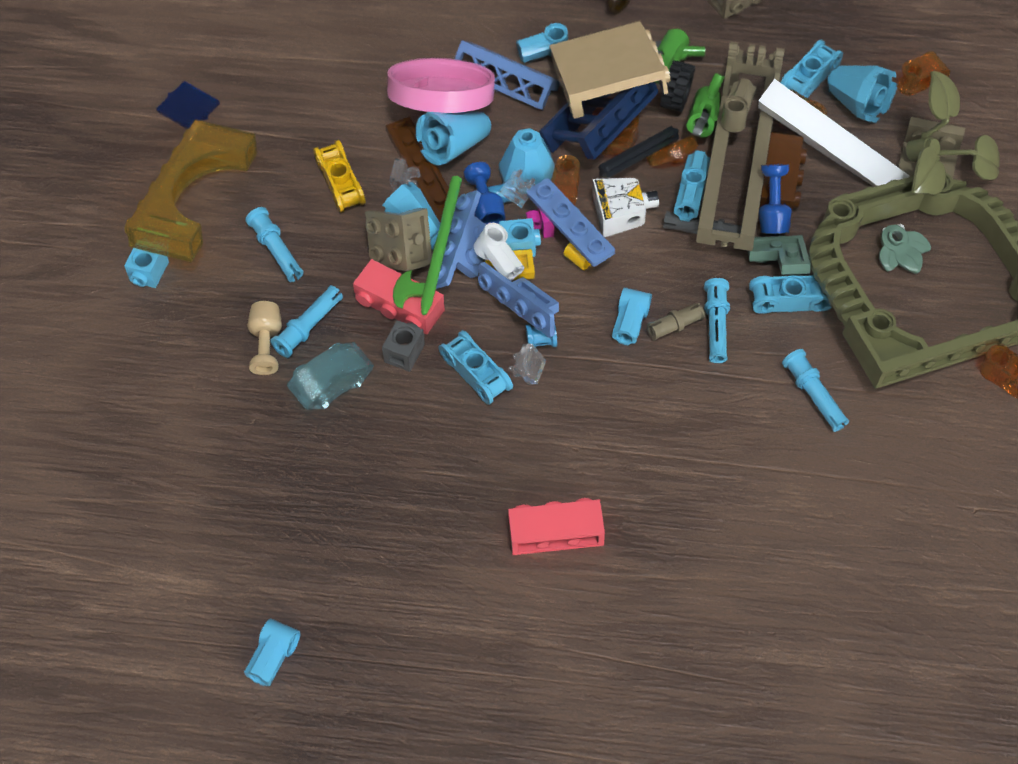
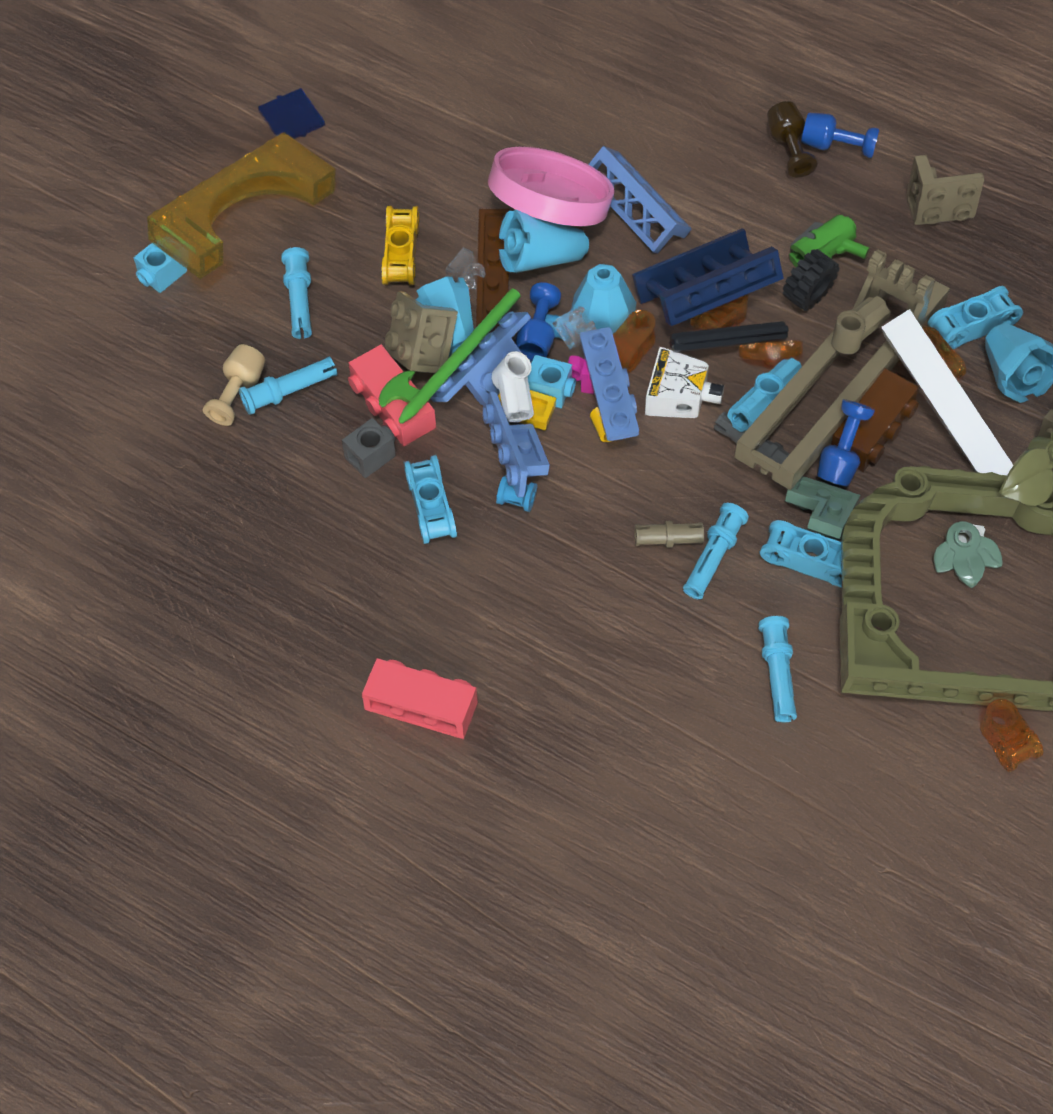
camera: 25 degrees right, 0 degrees up
medium azure piece [244,619,300,686] -> none
clear light blue brick [286,342,374,410] -> none
clear tile [508,344,546,385] -> none
medium azure piece [516,23,568,63] -> none
tan panel [549,21,671,119] -> none
medium azure piece [612,287,652,345] -> none
bright green piece [687,73,725,137] -> none

